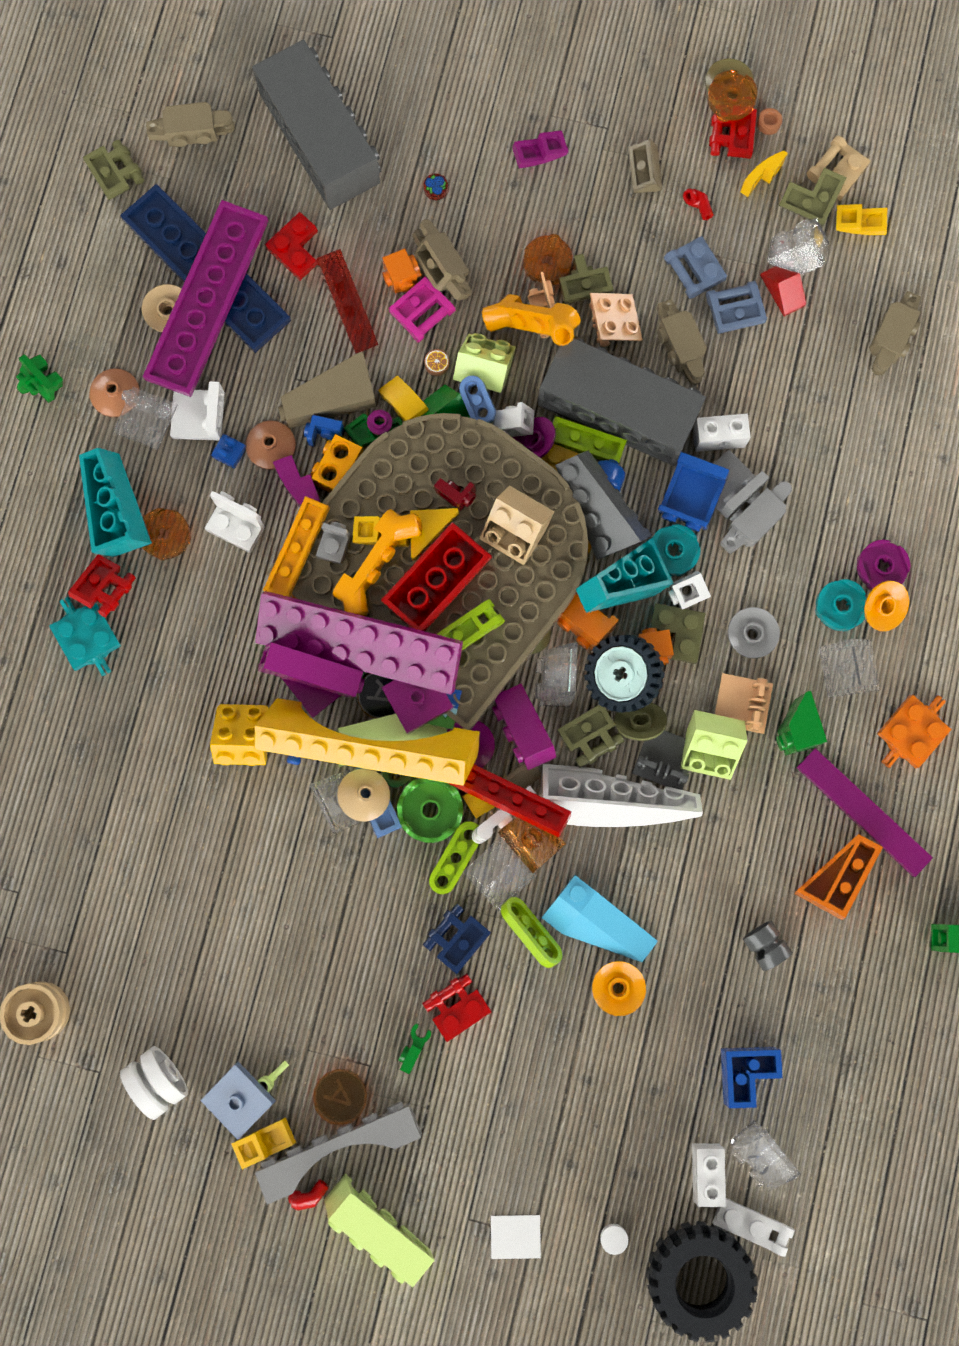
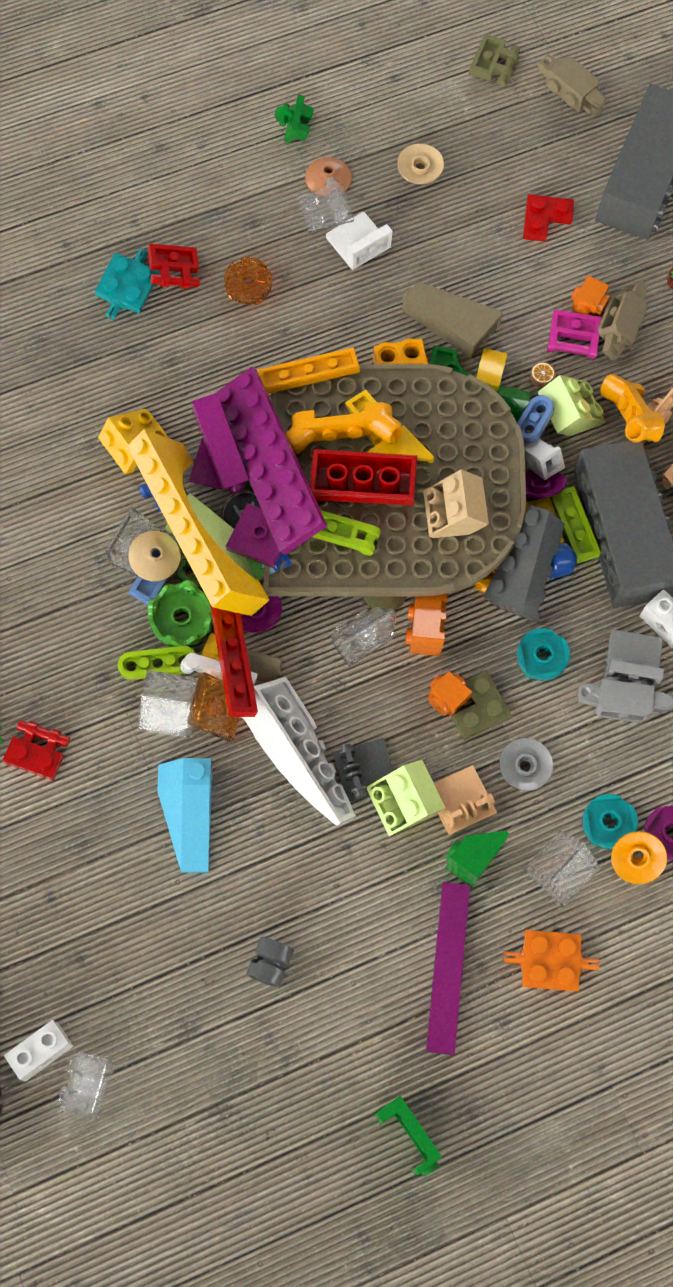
camera: 50 degrees right, 10 degrees down
teal wedge [79,448,152,557] -> none
dark blue plate [120,184,291,353] -> none
magenta plate [142,200,269,397] -> none
white bracket [205,491,265,553] -> none
blue tile [211,434,246,469] -> none
nougat dish [246,421,296,470] -> none
magenta slope [273,455,320,507] -> none
blue bracket [304,415,344,447] -> none
clear red slope [316,249,379,354] -> none
light grey bracket [316,521,352,565] -> none
magenta plate [367,410,392,435] -> none
dark blue plate [422,903,491,974] -> none
dark red bracket [434,478,477,511] -> none
magenta brick [492,683,556,770] -> none
lime plate [501,897,563,968] -> none
olive plate [557,705,624,768] -> none
teal wedge [576,538,674,613] -> none
wheel [584,635,665,713] -> none
light orange dish [592,961,646,1016] -> none
olive dish [614,702,667,741] -> none
blue panel [658,452,729,532] -> none
white brick [668,571,711,610] -> none
white plate [712,1198,795,1257] -> none
blue brick [721,1047,783,1108] -> none
orange wedge [794,834,883,920] -> none

